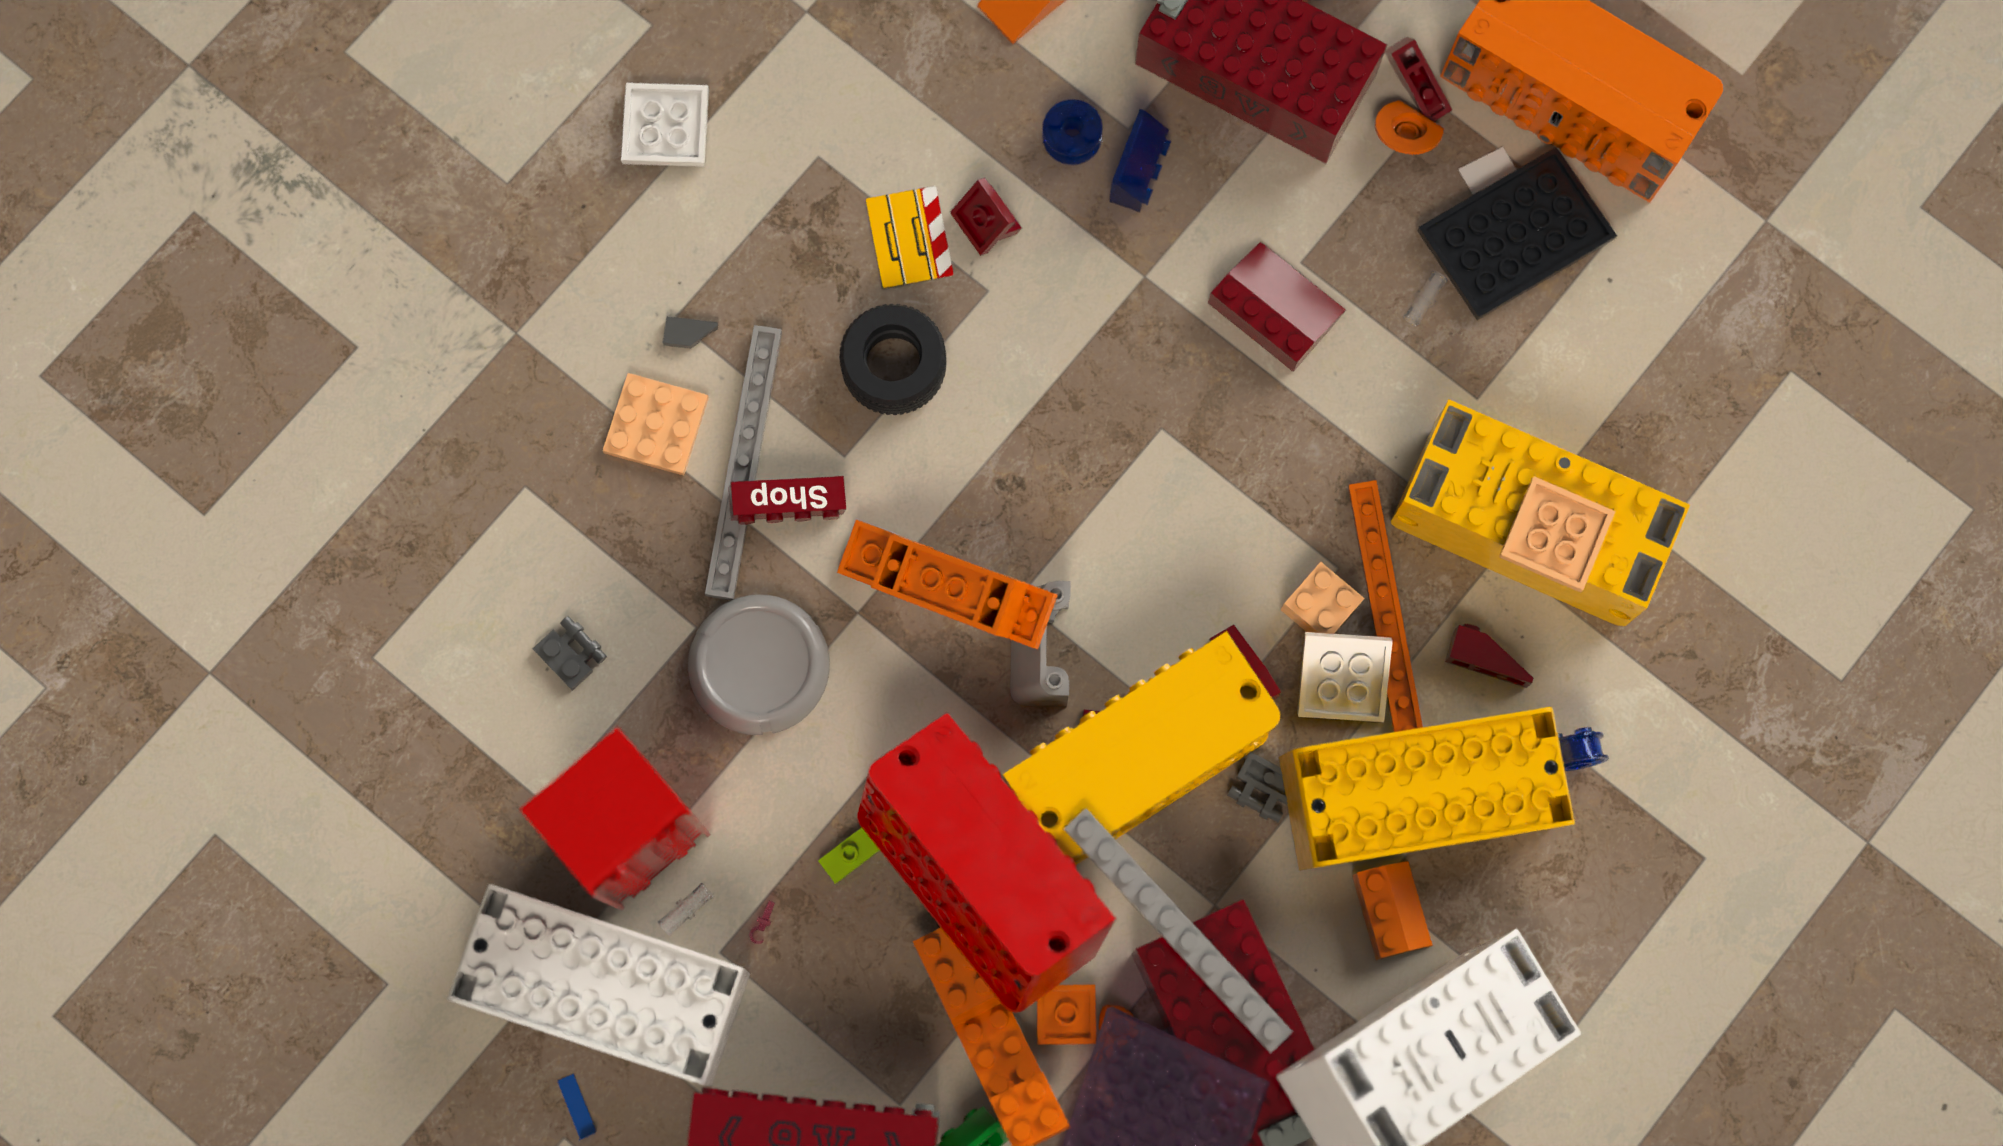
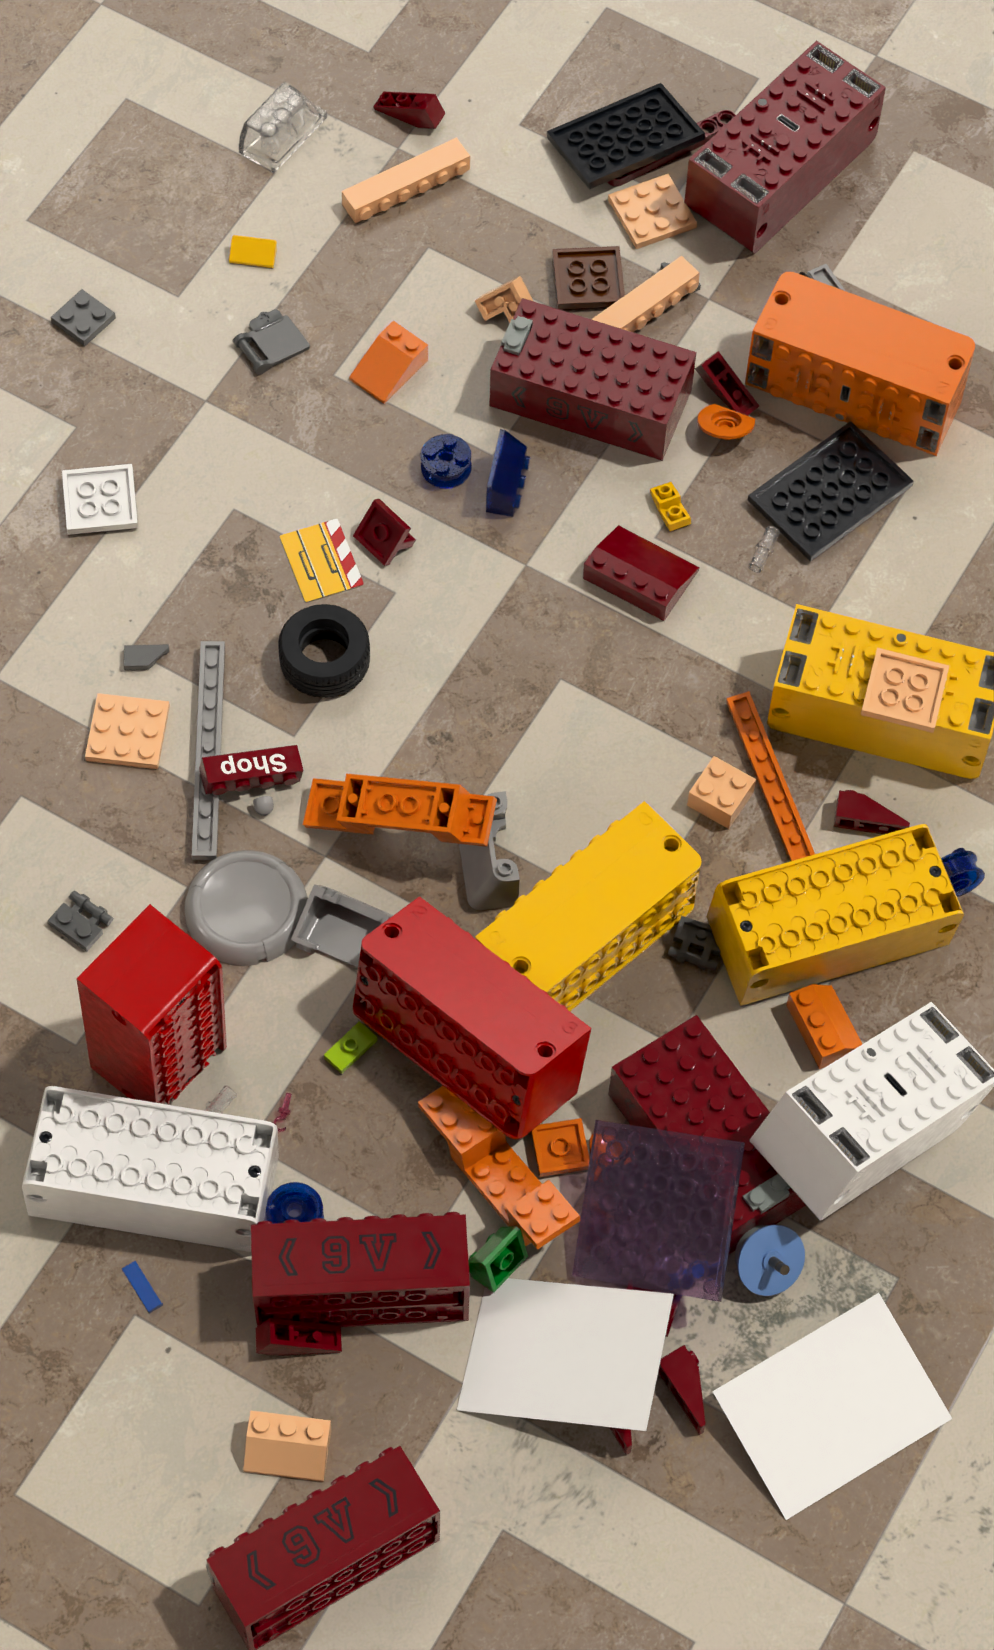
camera: 10 degrees left, 15 degrees down
light grey plate [1063,808,1293,1053] -> none
white plate [1297,632,1393,722] -> none
white sticker [1458,147,1516,194] -> none
none -> light grey hinge [253,796,274,816]
none -> clear blue wheel [266,1182,324,1224]
none -> light grey windscreen [291,884,393,967]
none -> yellow slope [650,482,691,531]

